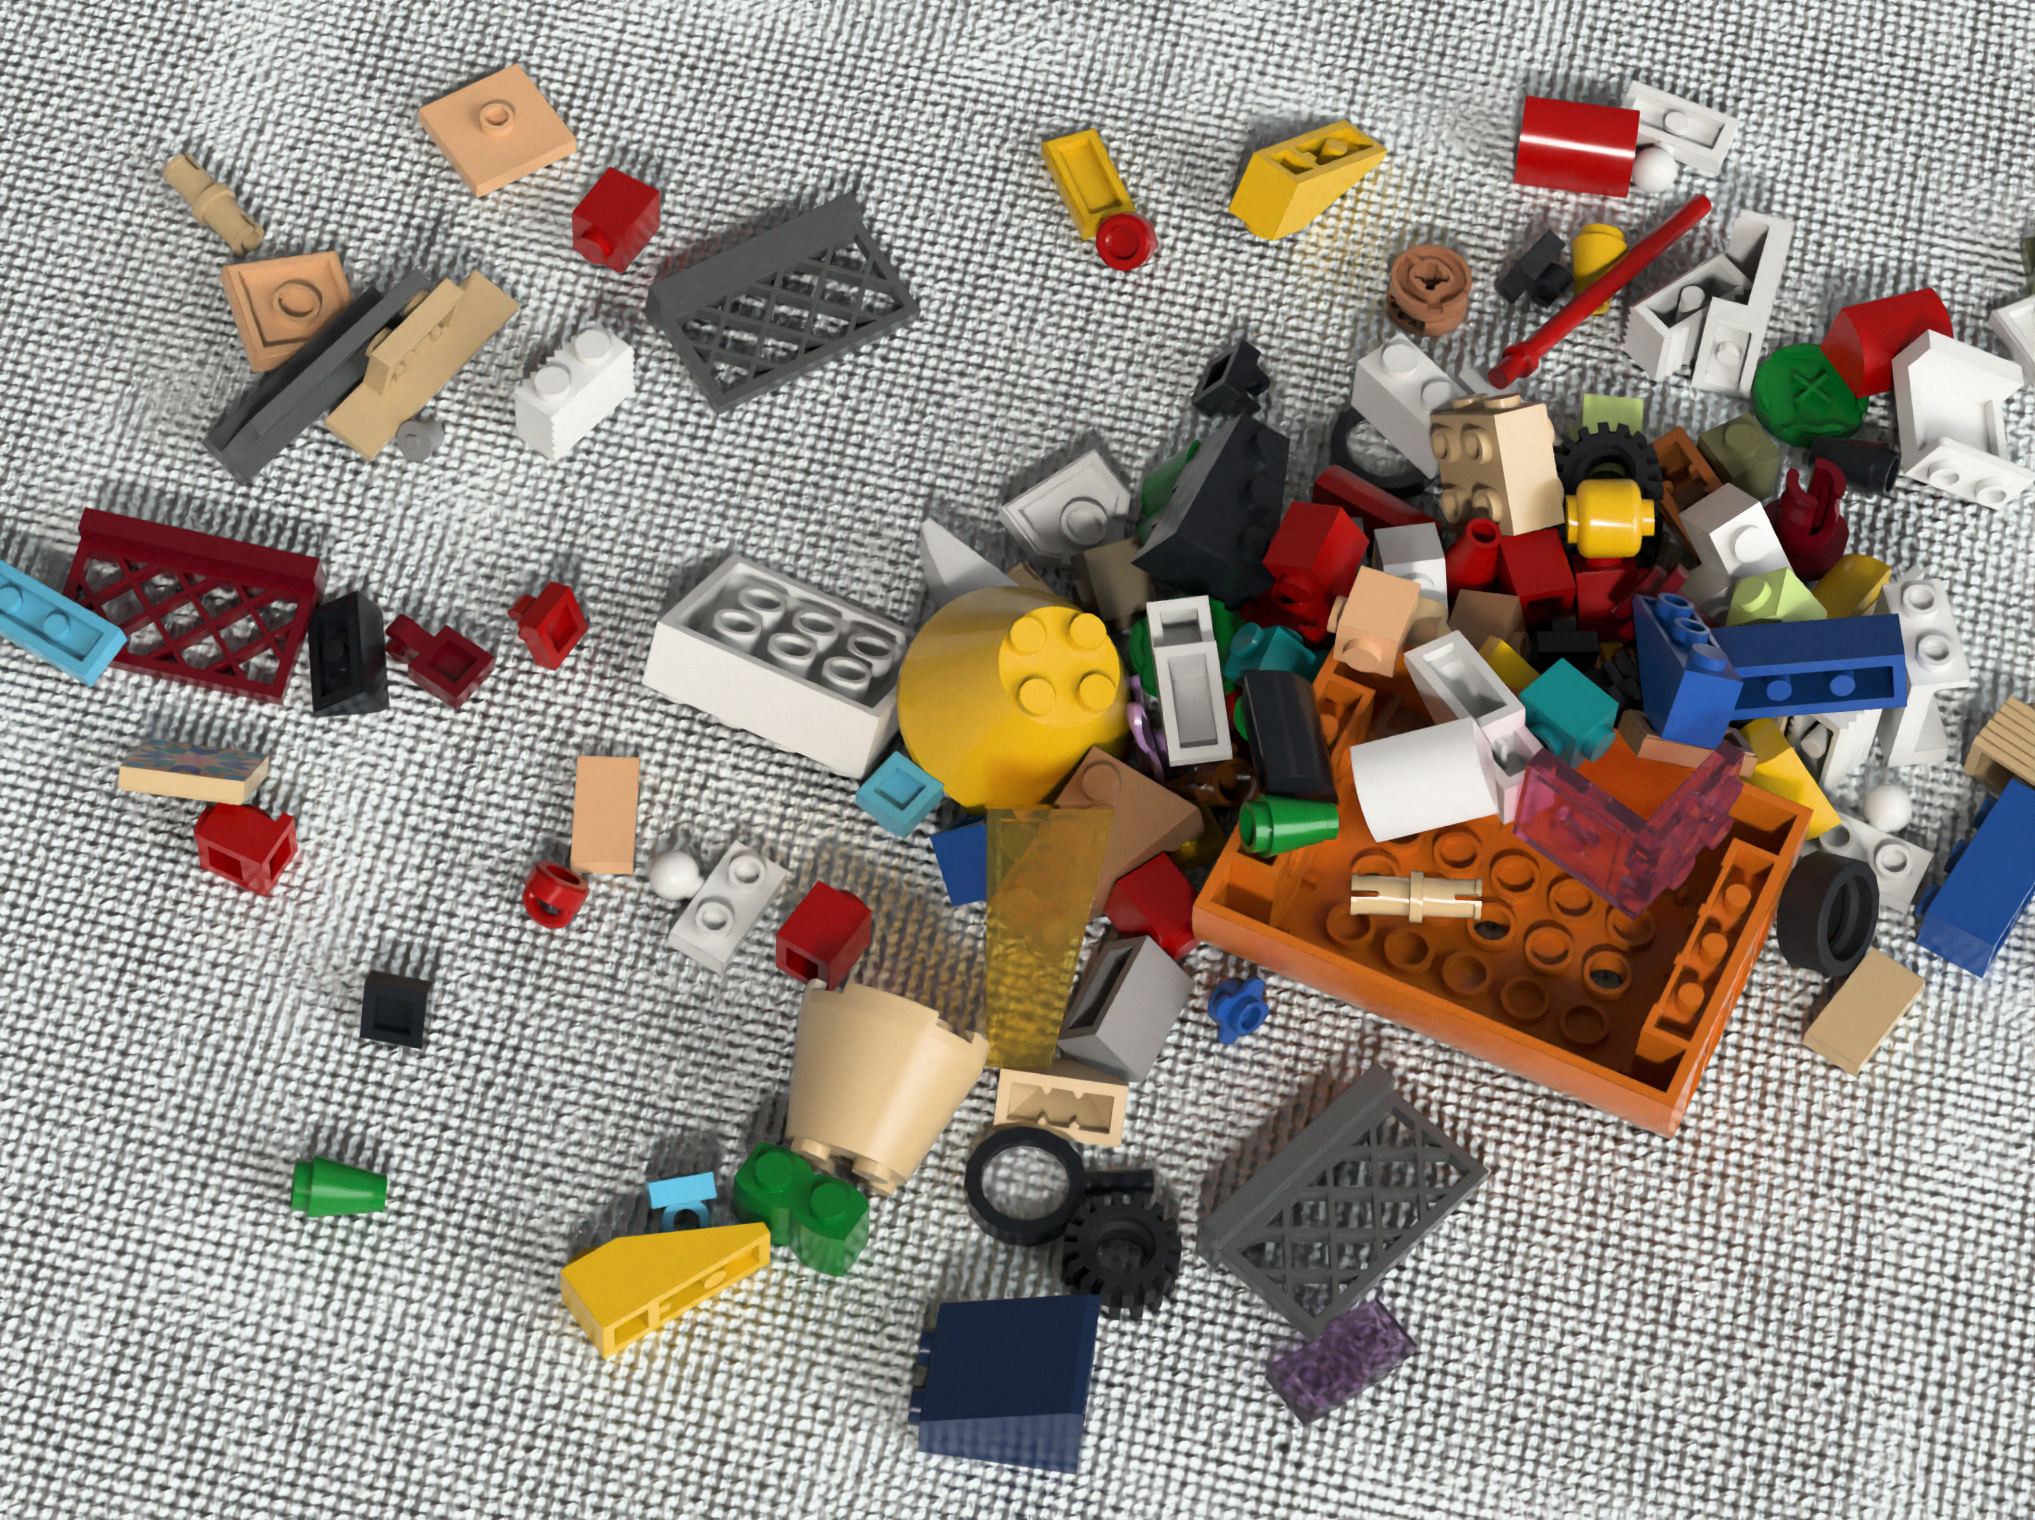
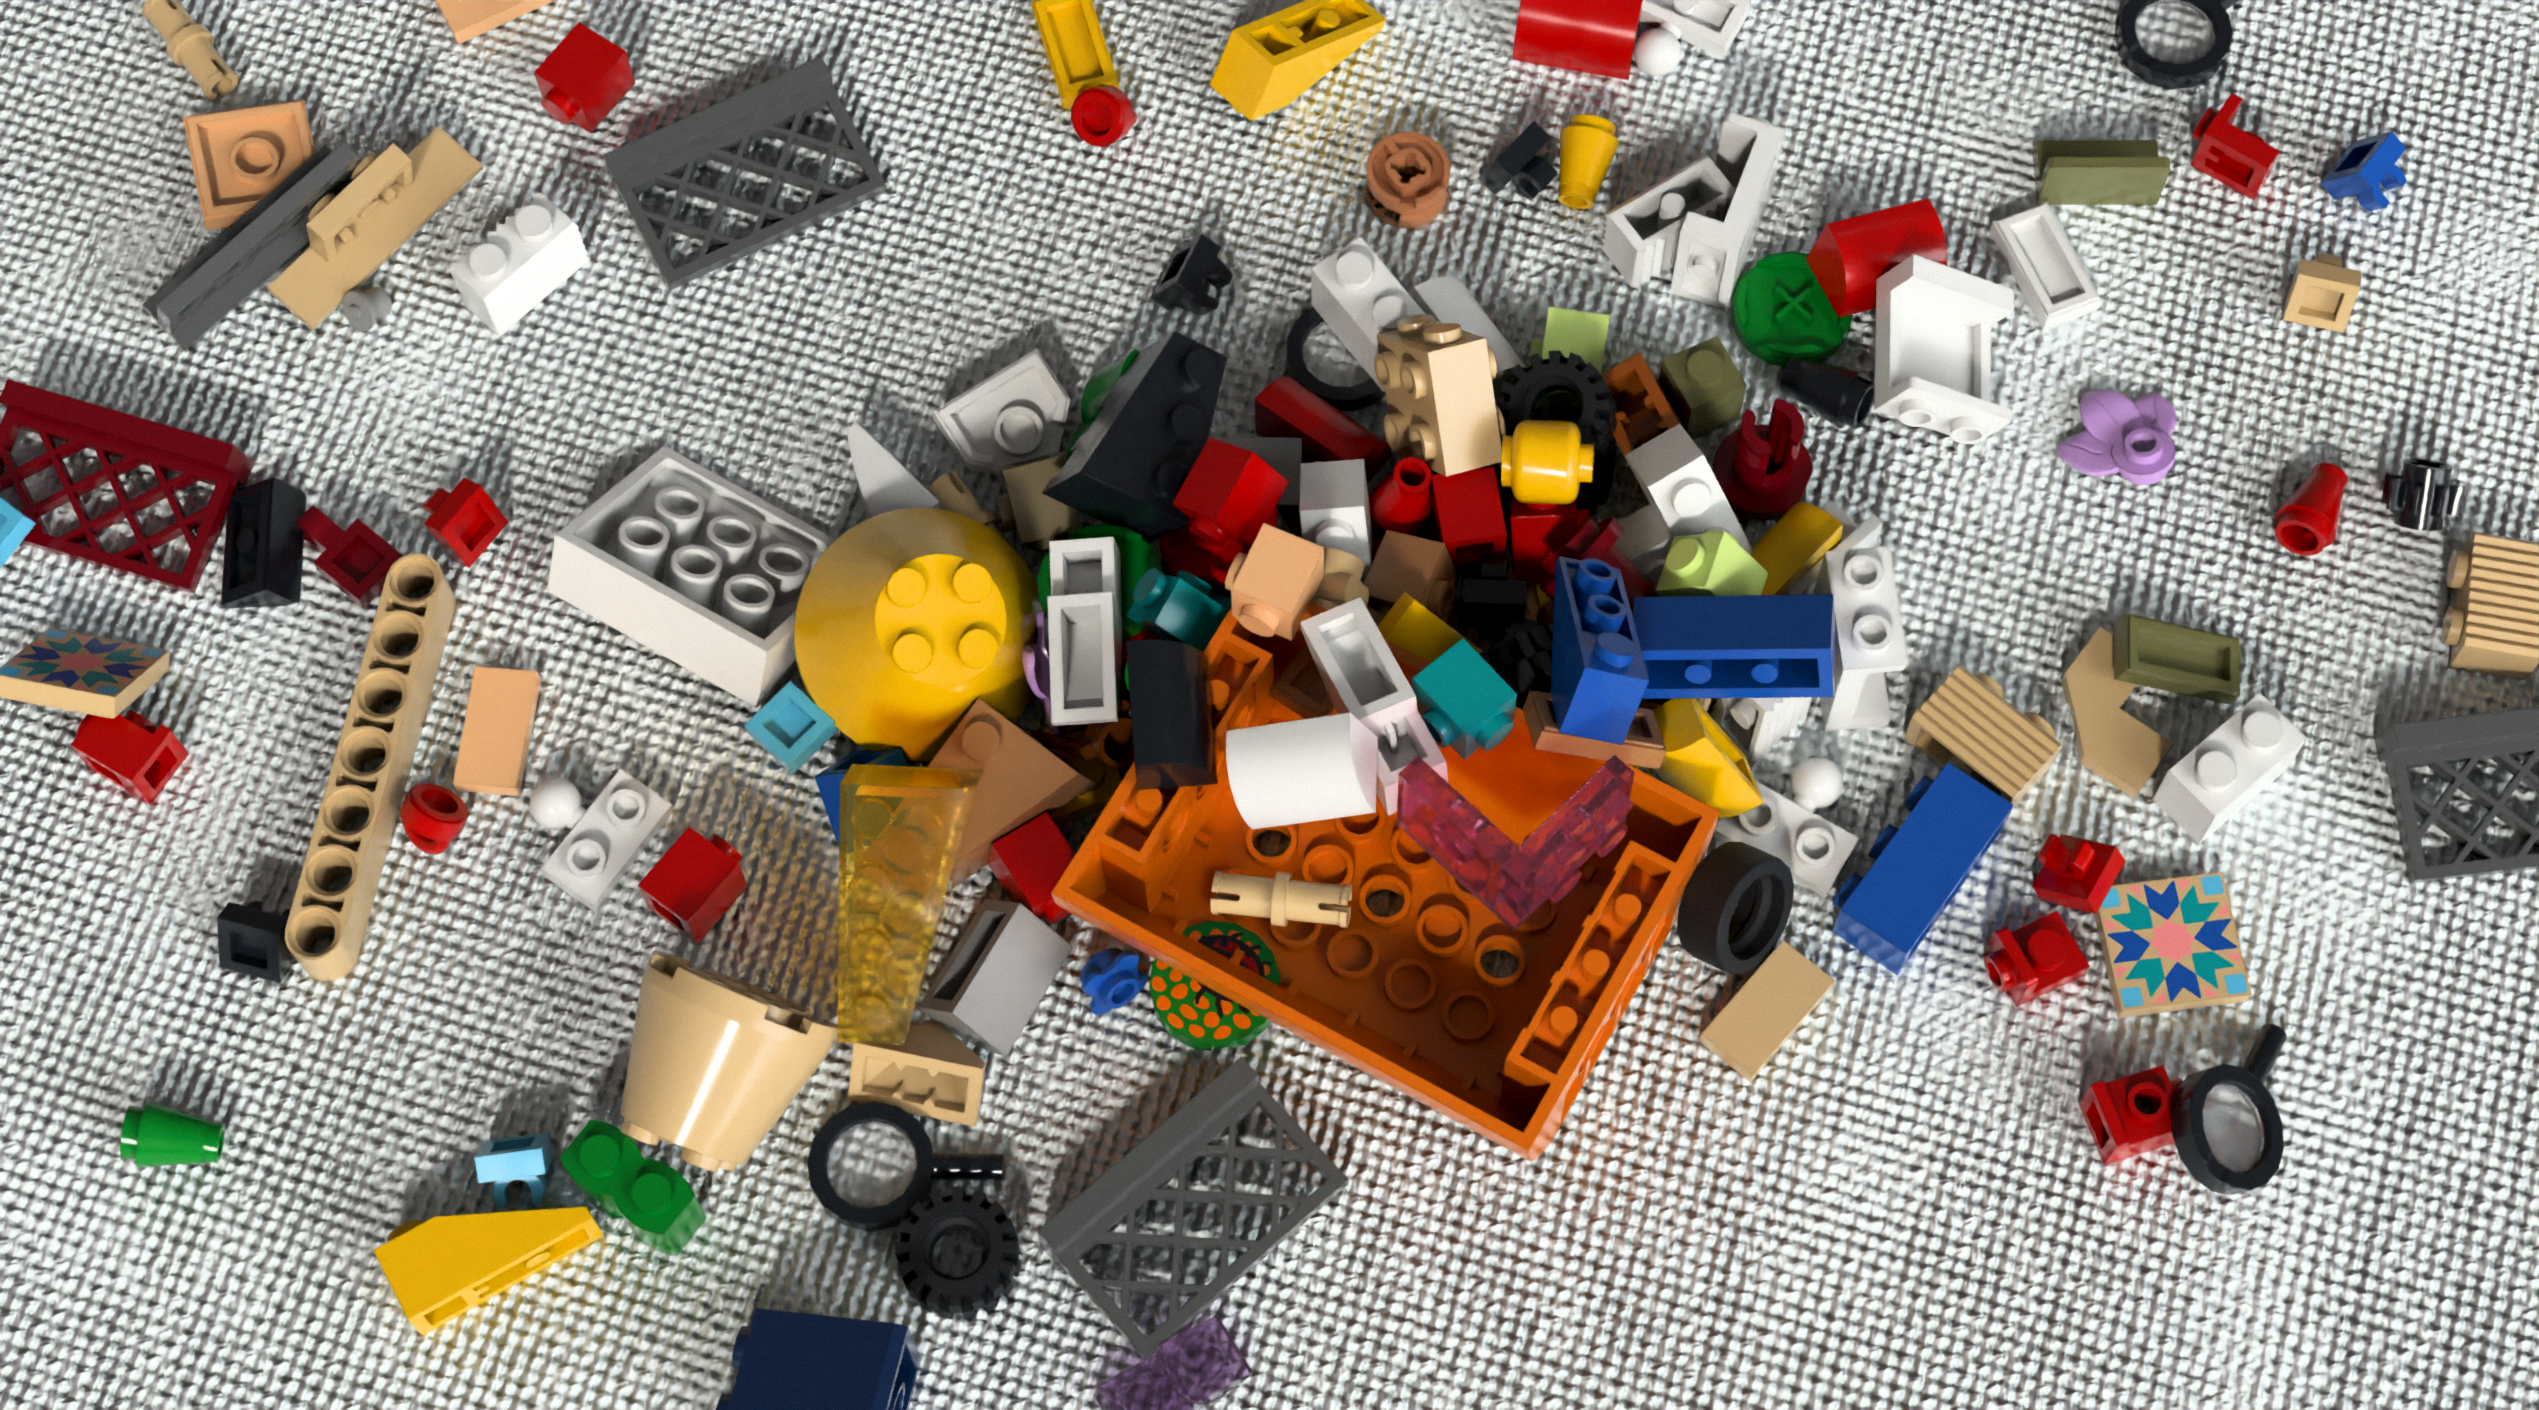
camera: 10 degrees right, 10 degrees up
green cone [1239,794,1339,858] -> none
red bar [1488,194,1712,390] -> none
none -> tan beam [285,553,456,982]
none -> tile [1149,921,1280,1051]

